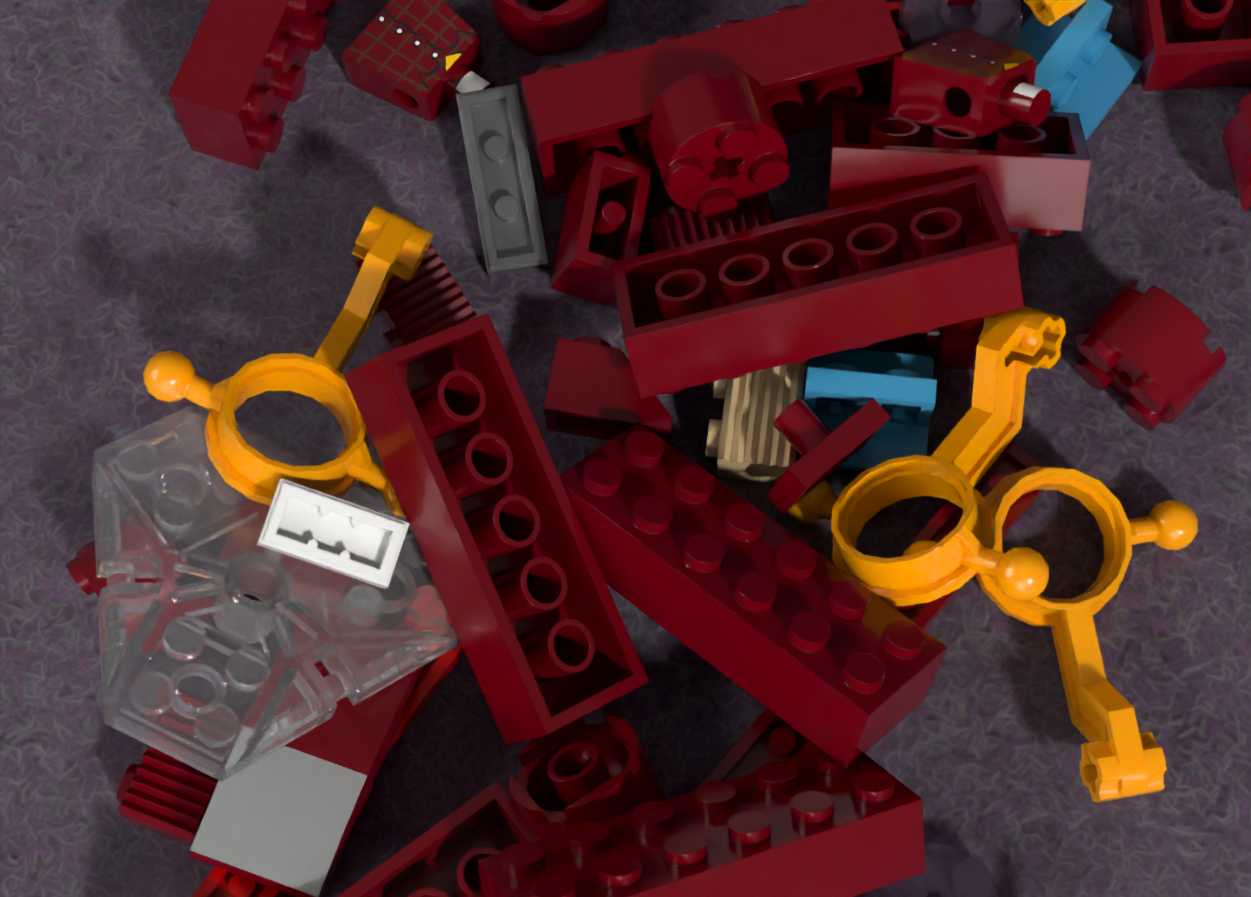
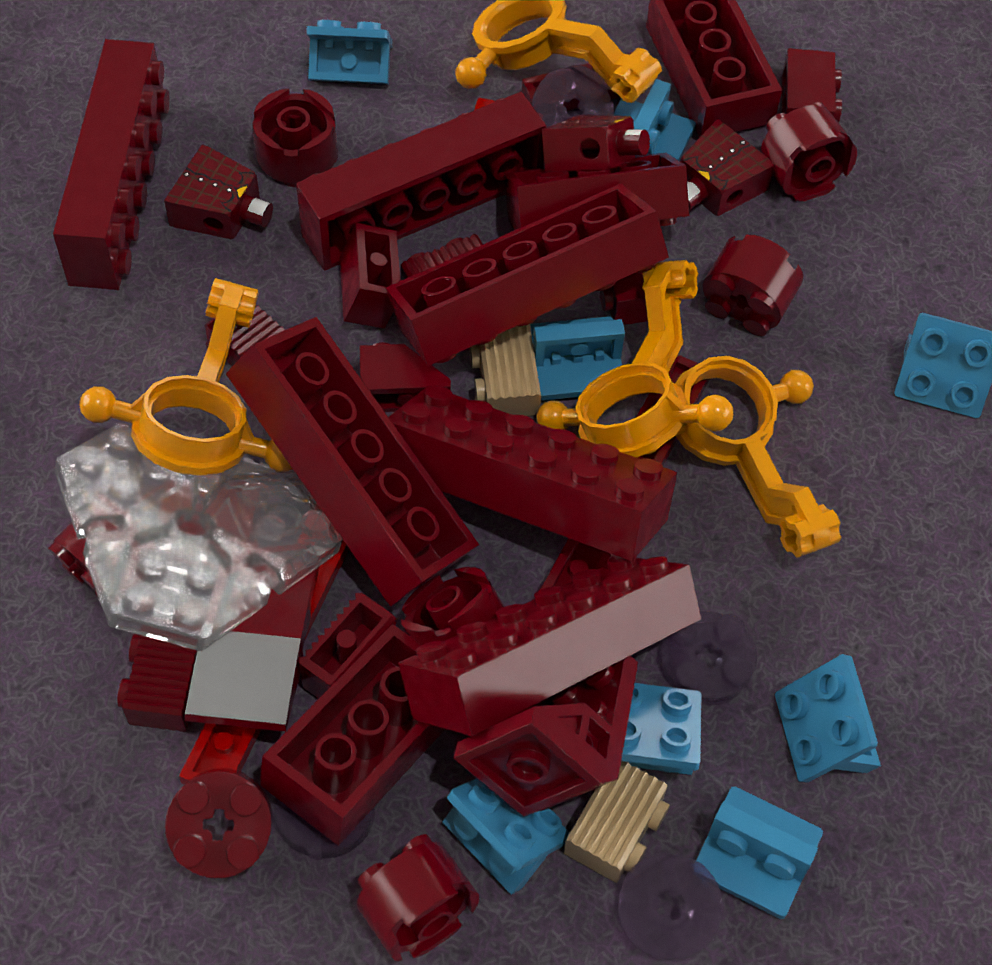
camera: 20 degrees left, 10 degrees down
white plate [257,478,410,589] -> none
flat silver tile [456,84,548,276] -> none
dark red brick [646,70,790,222] -> none
dark red tile [766,398,891,514] -> none
none -> dark red brick [299,593,396,699]
none -> dark red torso [680,119,774,216]

